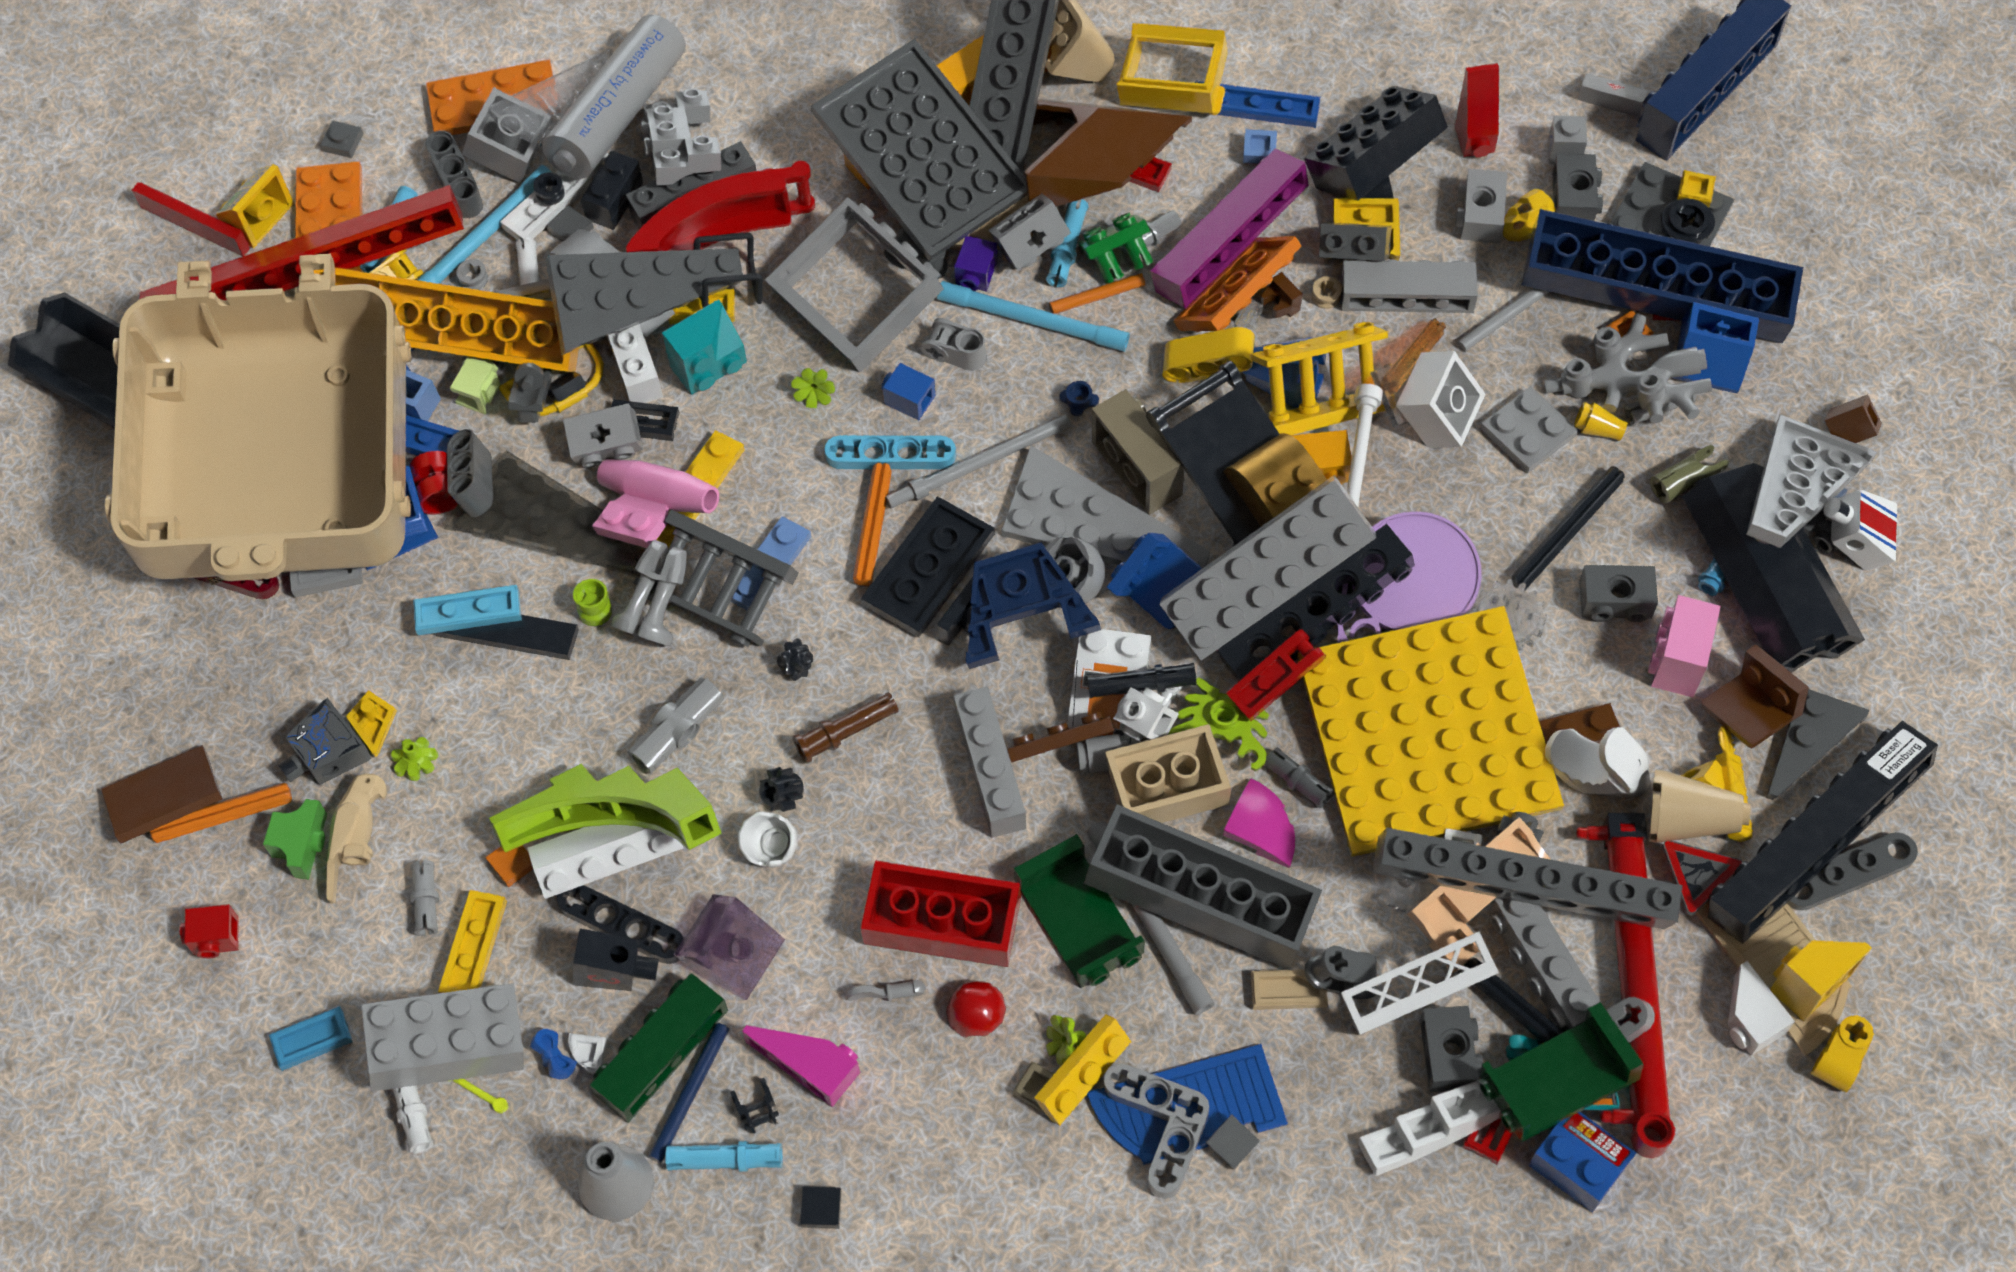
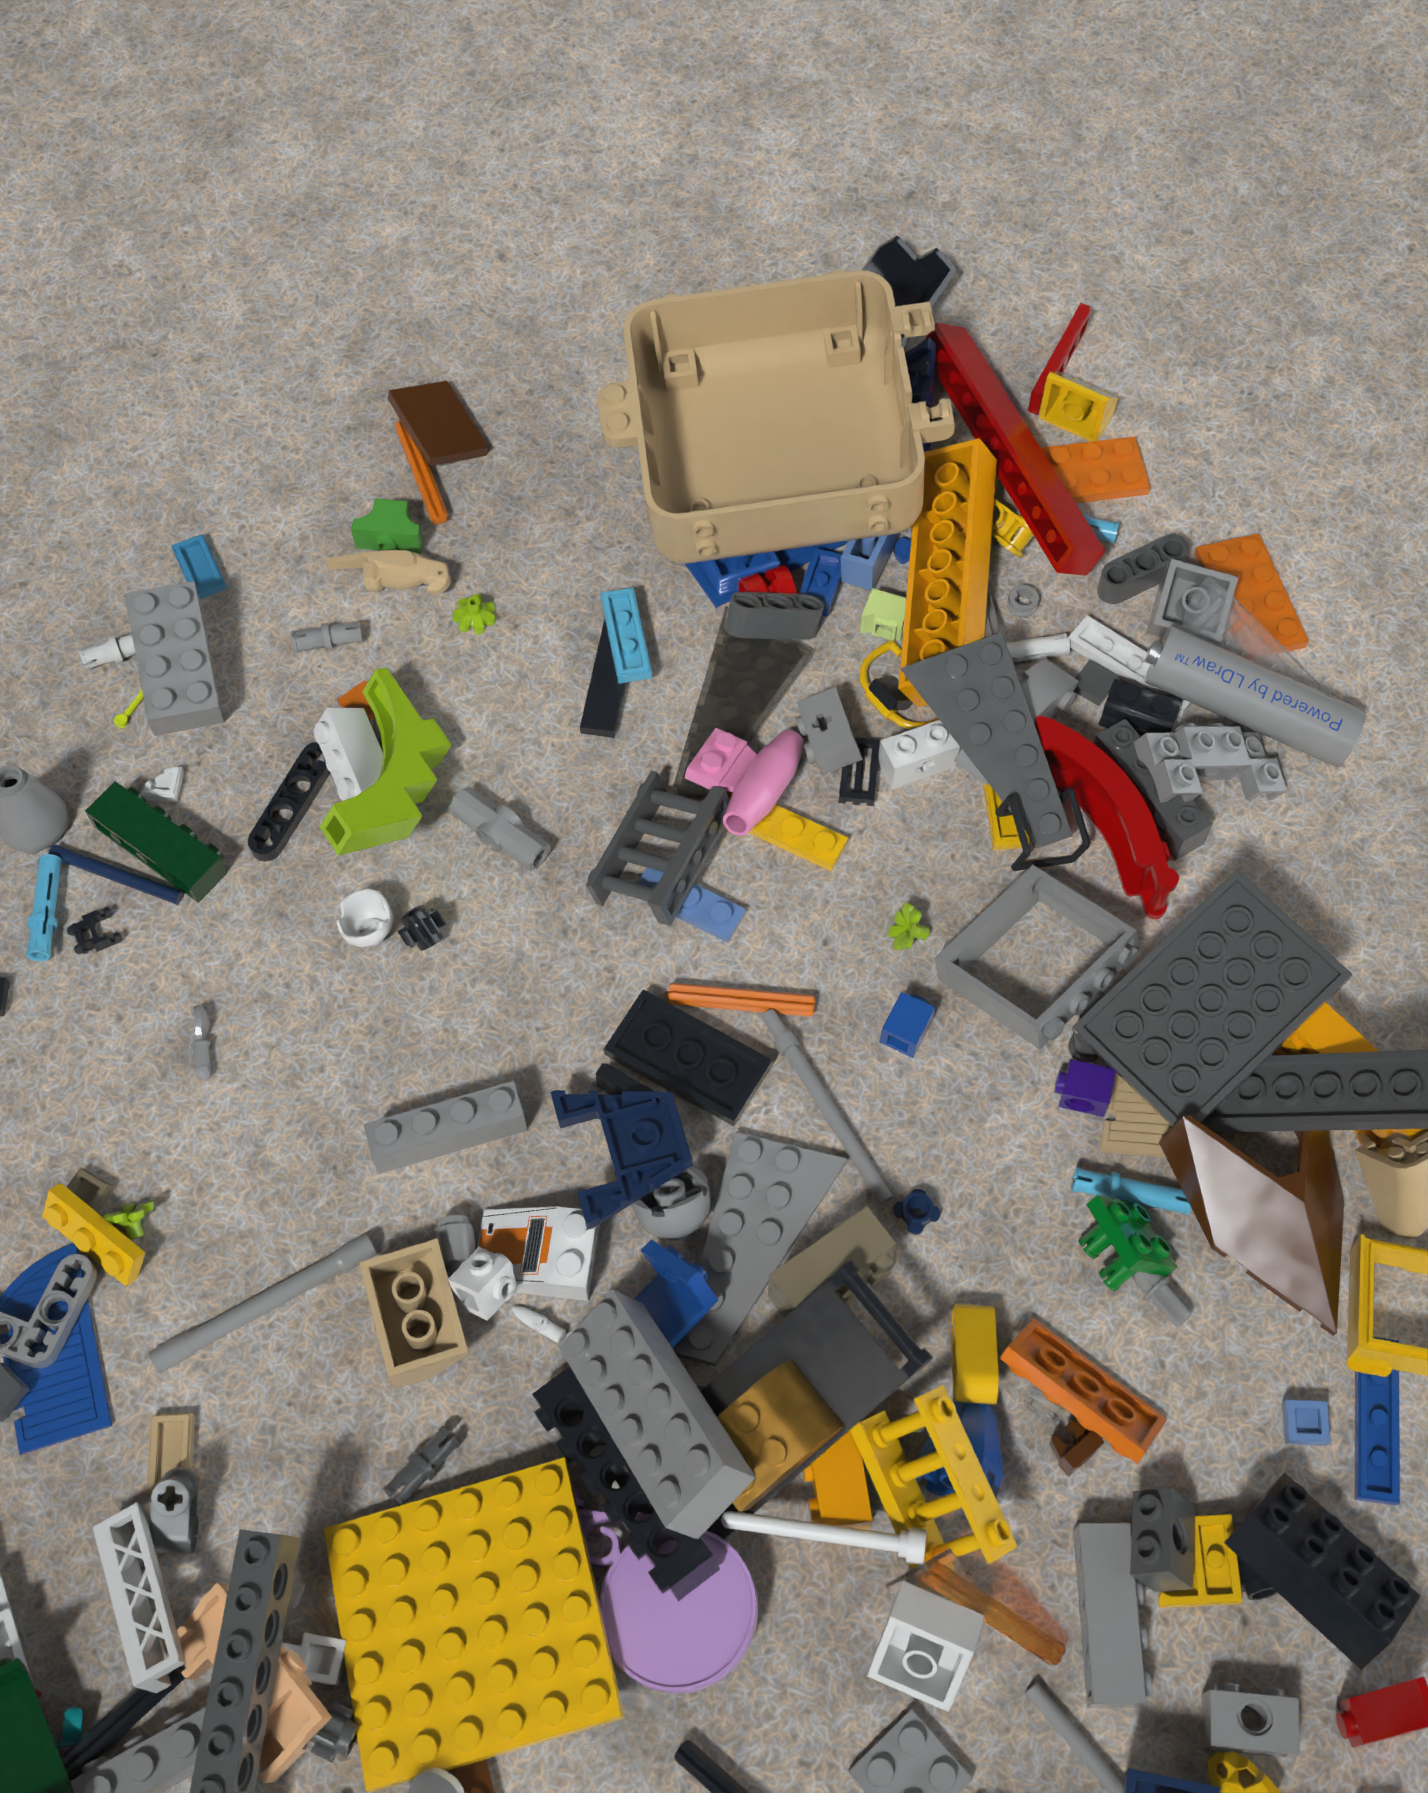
camera: 85 degrees right, 0 degrees up
red brick [180,904,239,959] -> none
dark grey torso [278,698,372,785] -> none
dark grey plate [320,120,364,158] -> none
yellow piece [346,690,397,757] -> none
medium azure piece [417,165,551,284] -> none
yellow plate [438,890,507,993] -> none
dark grey hips [508,363,552,423] -> none
blue piece [530,1029,577,1080] -> none
black bush [534,172,565,205] -> none
lime wheel [573,579,612,627] -> none
black torso [573,928,659,991] -> none
light grey piece [611,540,687,646] -> none
teal slope [662,299,747,395] -> none
clear purple slope [674,894,785,1000] -> none
dark pink slope [742,1025,860,1107] -> none
black plant [777,638,814,681] -> none
reddish brown pin [792,692,899,764] -> none
medium azure beam [824,435,956,469] -> none
red brick [860,860,1021,967] -> none
light grey piece [921,318,987,371] -> none
medium azure piece [937,281,1130,352] -> none
red hair [946,981,1006,1038] -> none
light grey brick [989,193,1071,270] -> none
reddish brown plate [1007,712,1115,763] -> none
dark green panel [1014,834,1145,988] -> none
orange bar [1049,273,1145,314] -> none
dark grey brick [1084,804,1322,970] -> none
black pin [1087,663,1197,699] -> none
red tile [1130,157,1172,193] -> none
magenta brick [1150,148,1309,308] -> none
lime animal [1168,677,1269,771] -> none
dark pink brick [1223,778,1295,868] -> none
red plate [1226,629,1326,721] -> none
tan bush [1312,276,1342,309] -> none
dark grey brick [1420,1006,1483,1092] -> none

